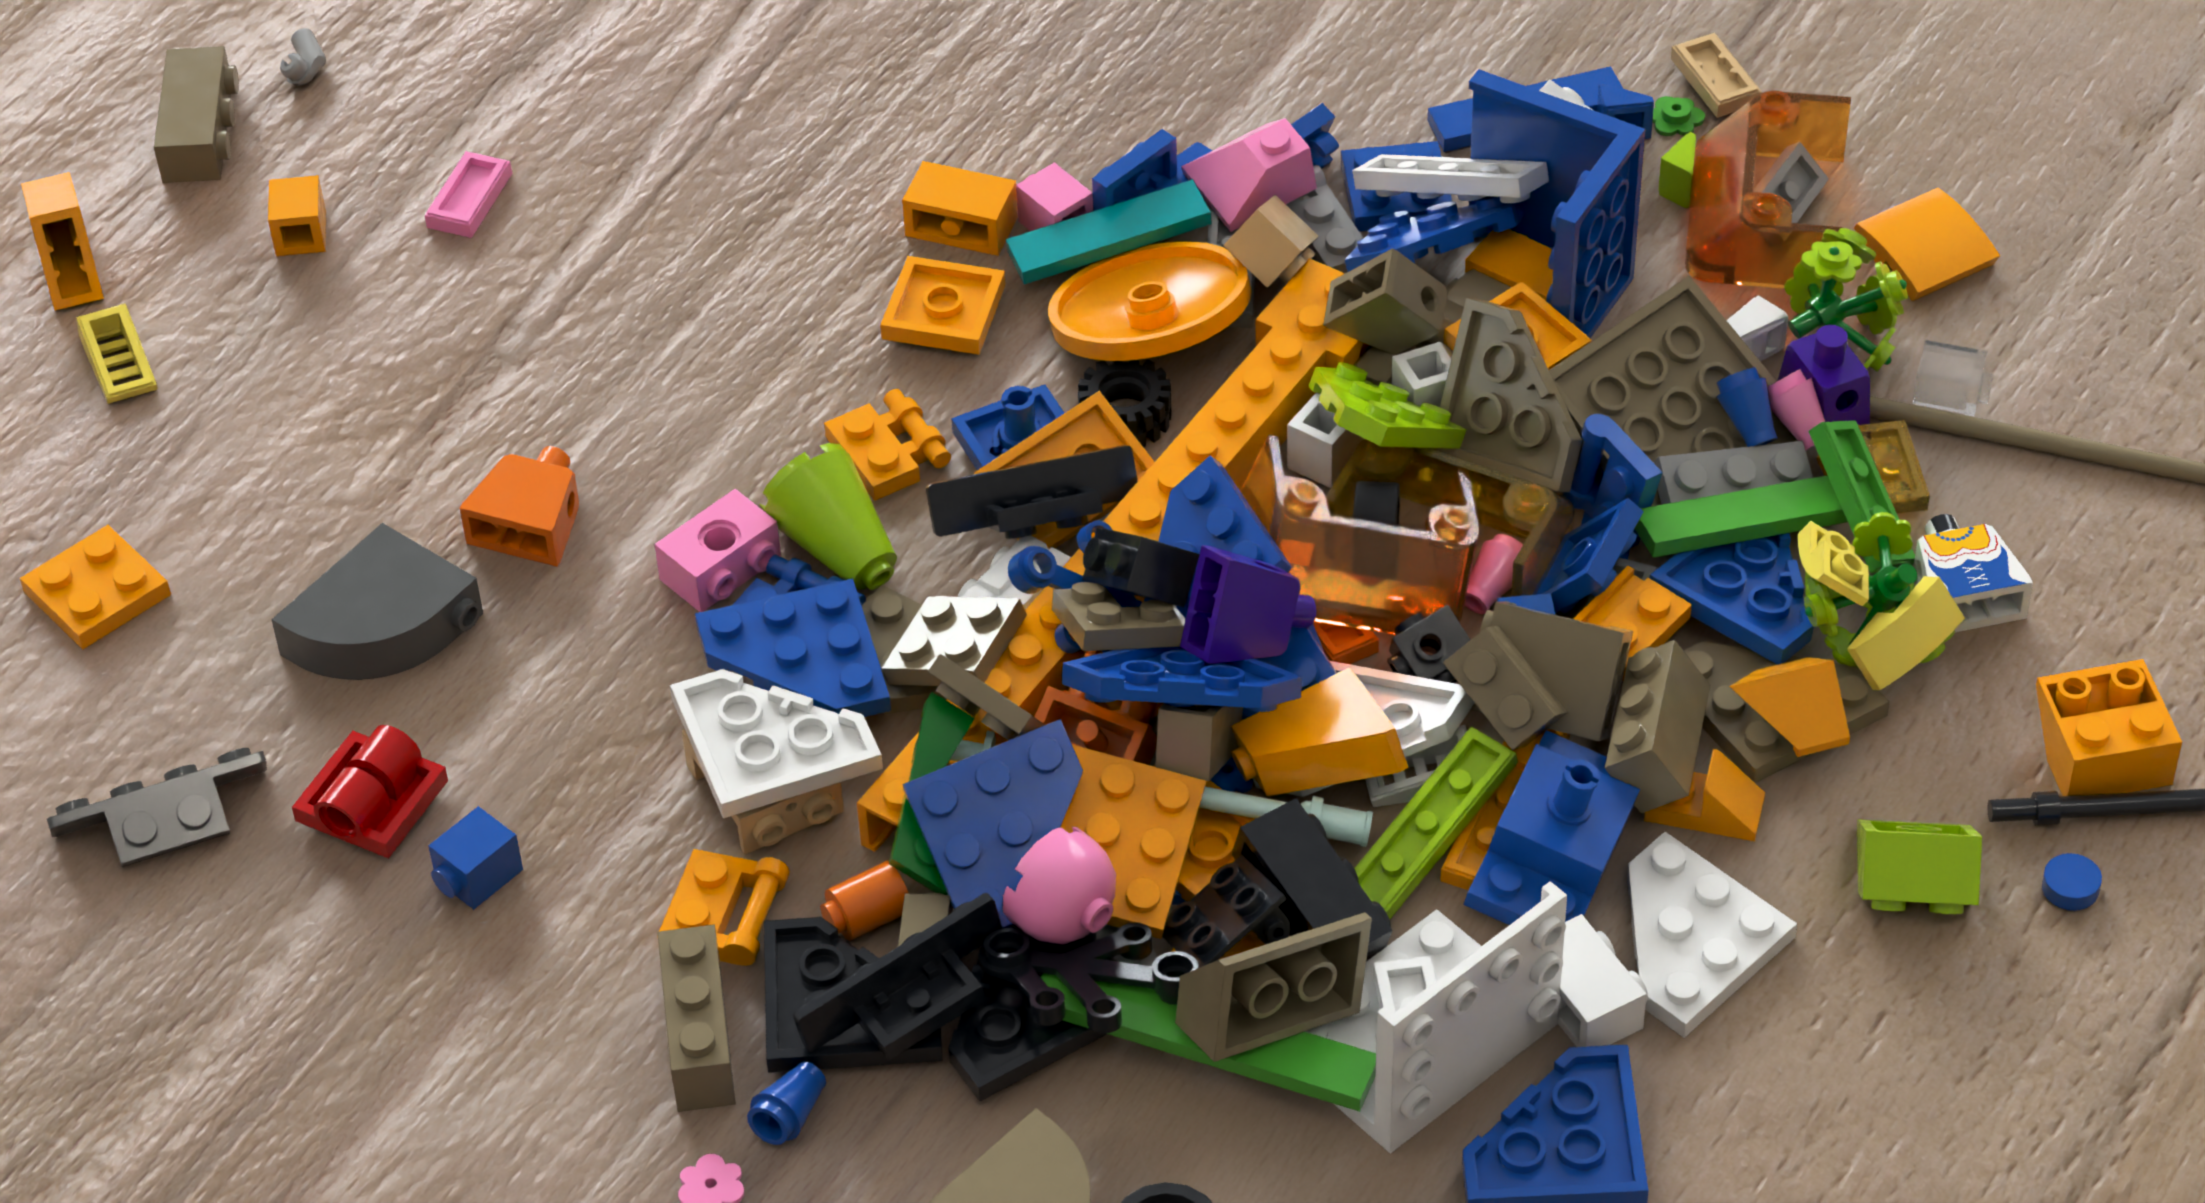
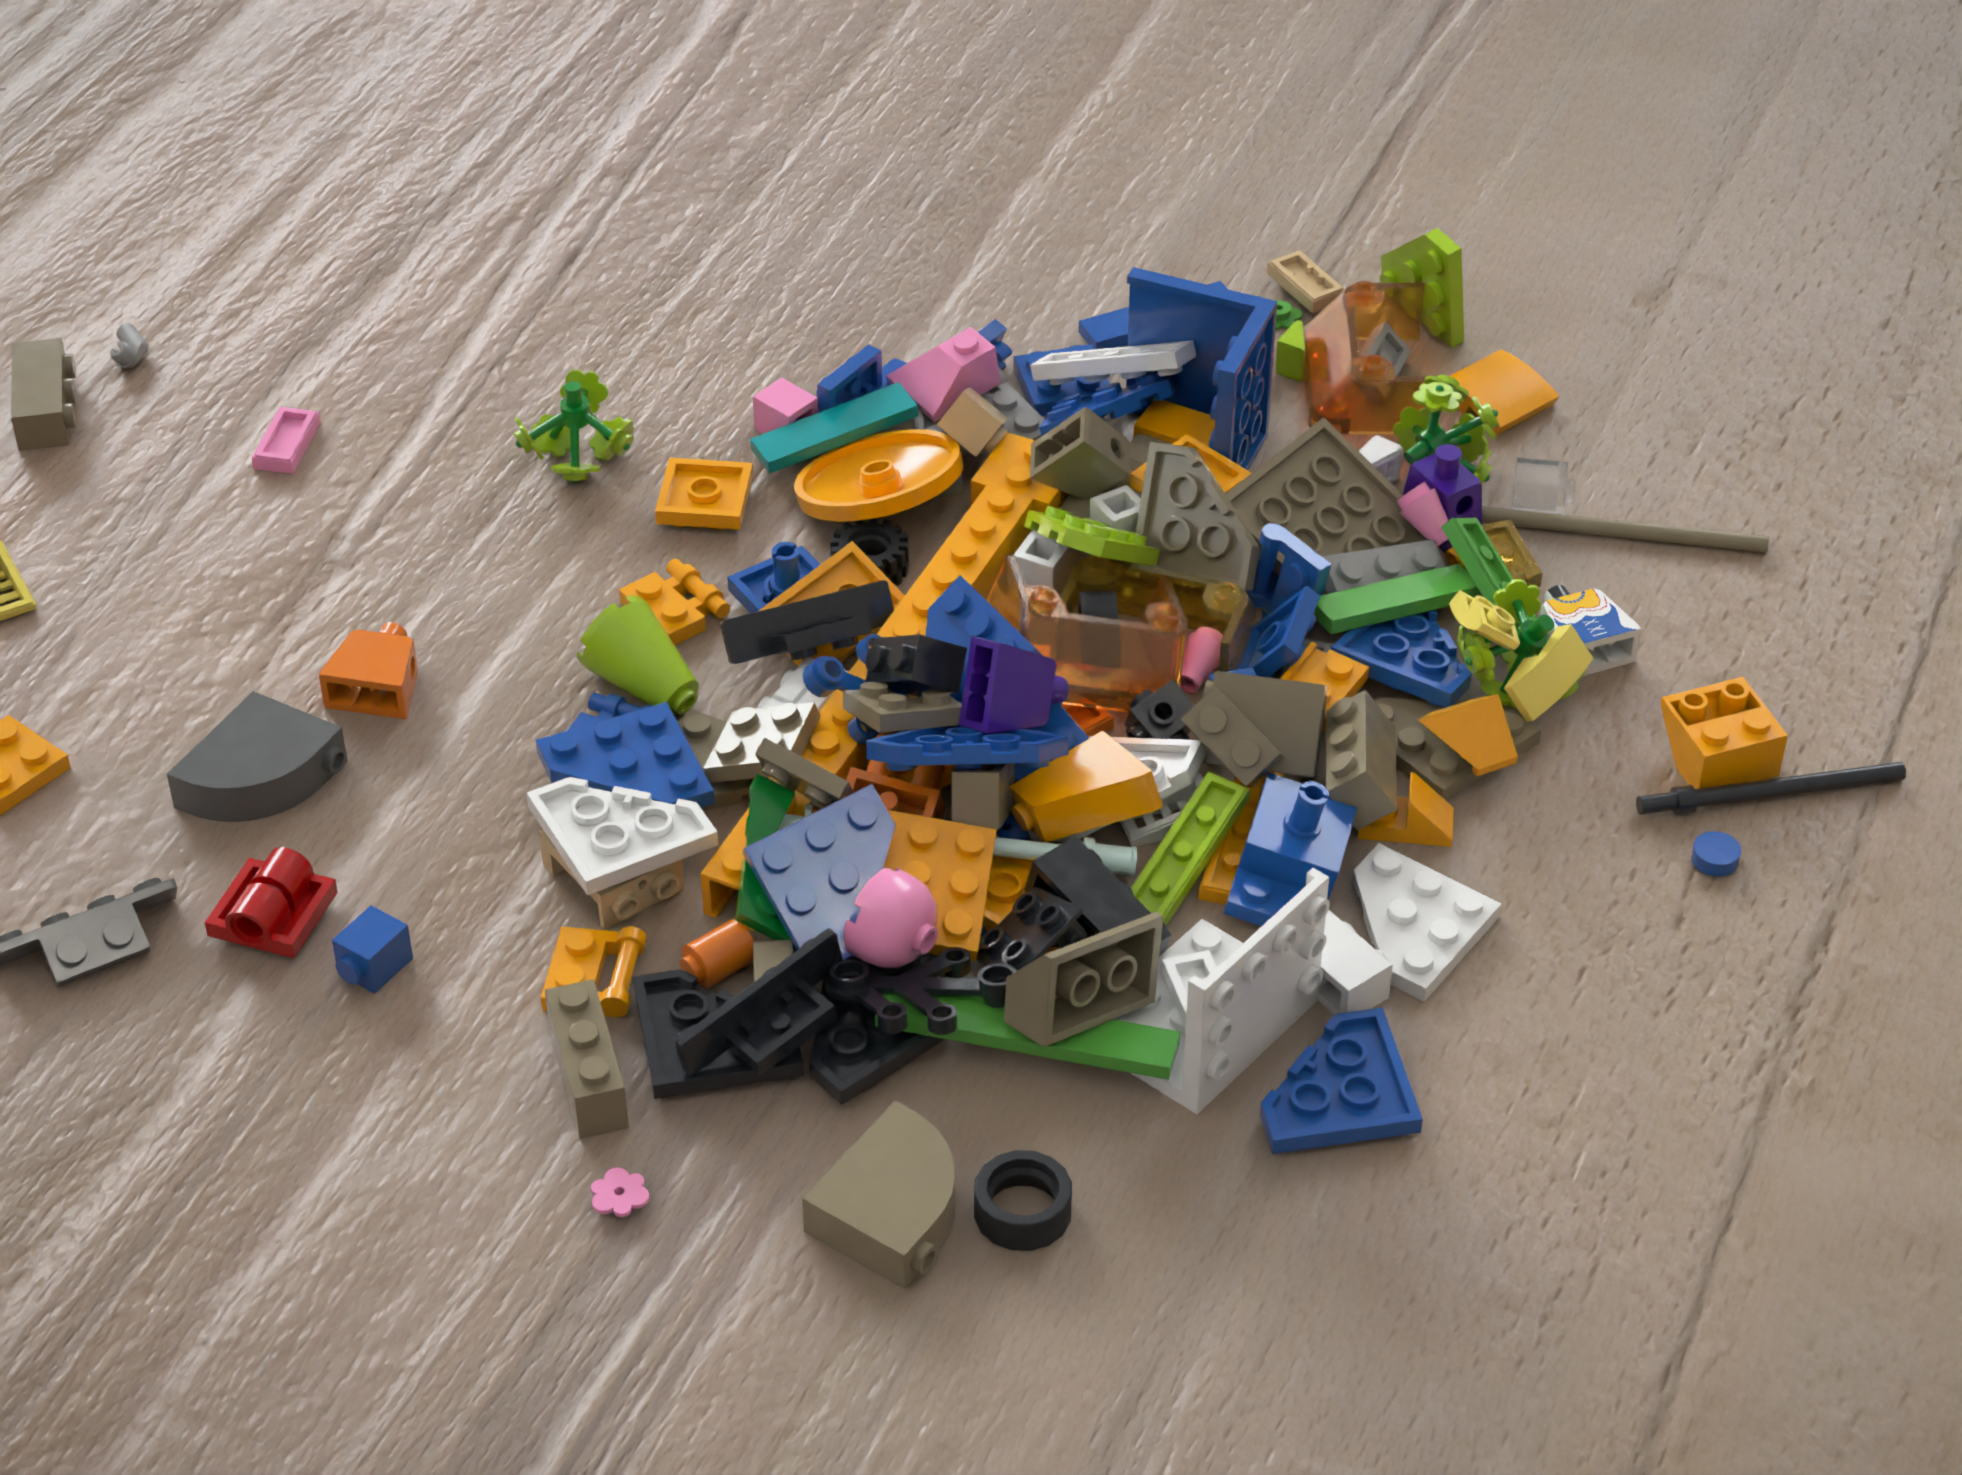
camera: 10 degrees left, 5 degrees down
light orange brick [268,175,326,256] -> none
bright pink brick [654,489,781,612] -> none
blue cone [747,1062,826,1145] -> none
light orange brick [902,161,1018,256] -> none
blue cone [1716,367,1778,447] -> none
lime slope [1857,819,1982,914] -> none
none -> lime plant [513,369,634,483]
none -> lime plate [1380,228,1464,348]

